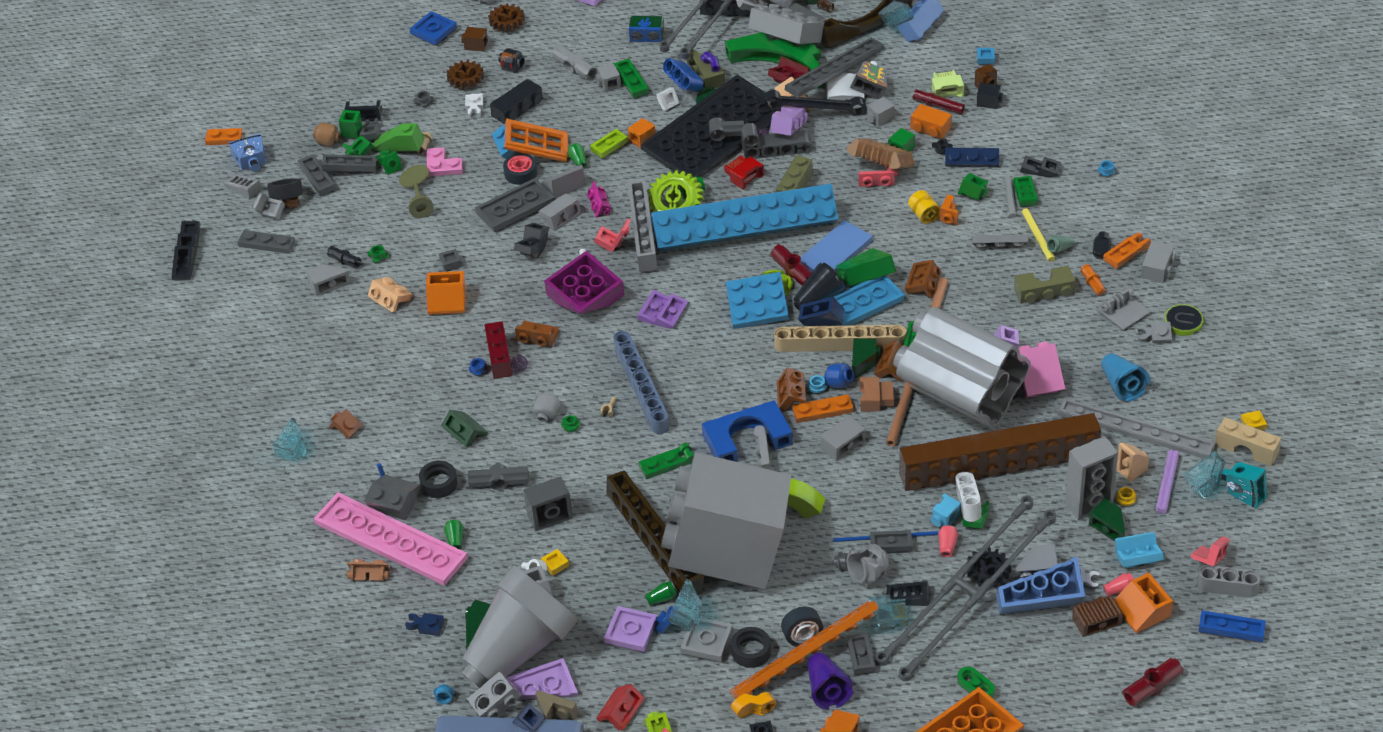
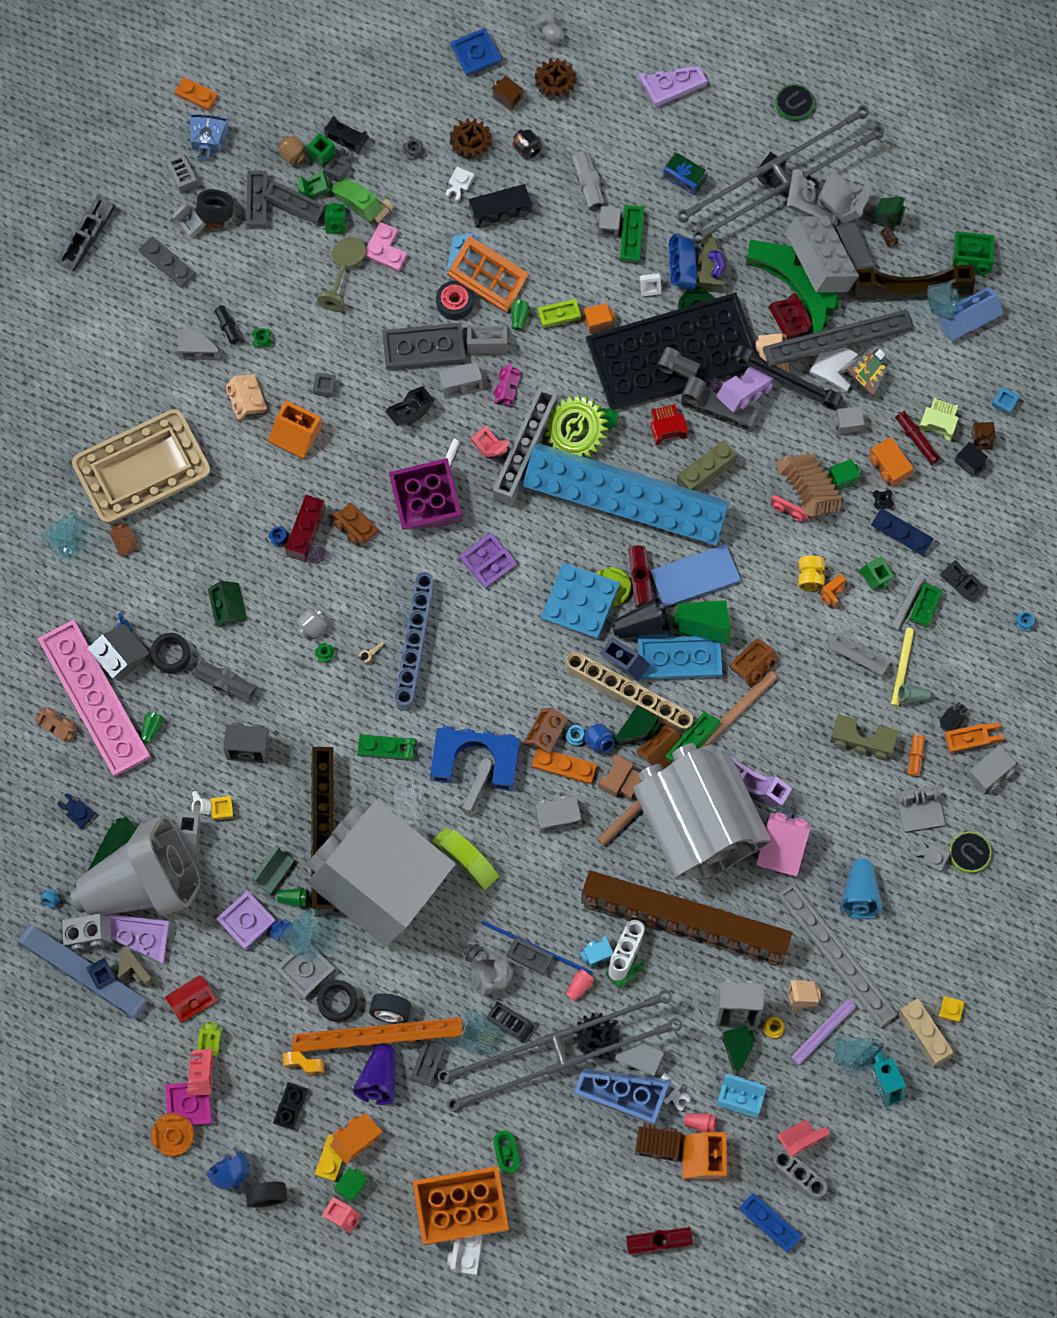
camera: 25 degrees right, 25 degrees up
none -> tan wedge [72,410,210,523]
none -> sand green panel [252,845,295,895]

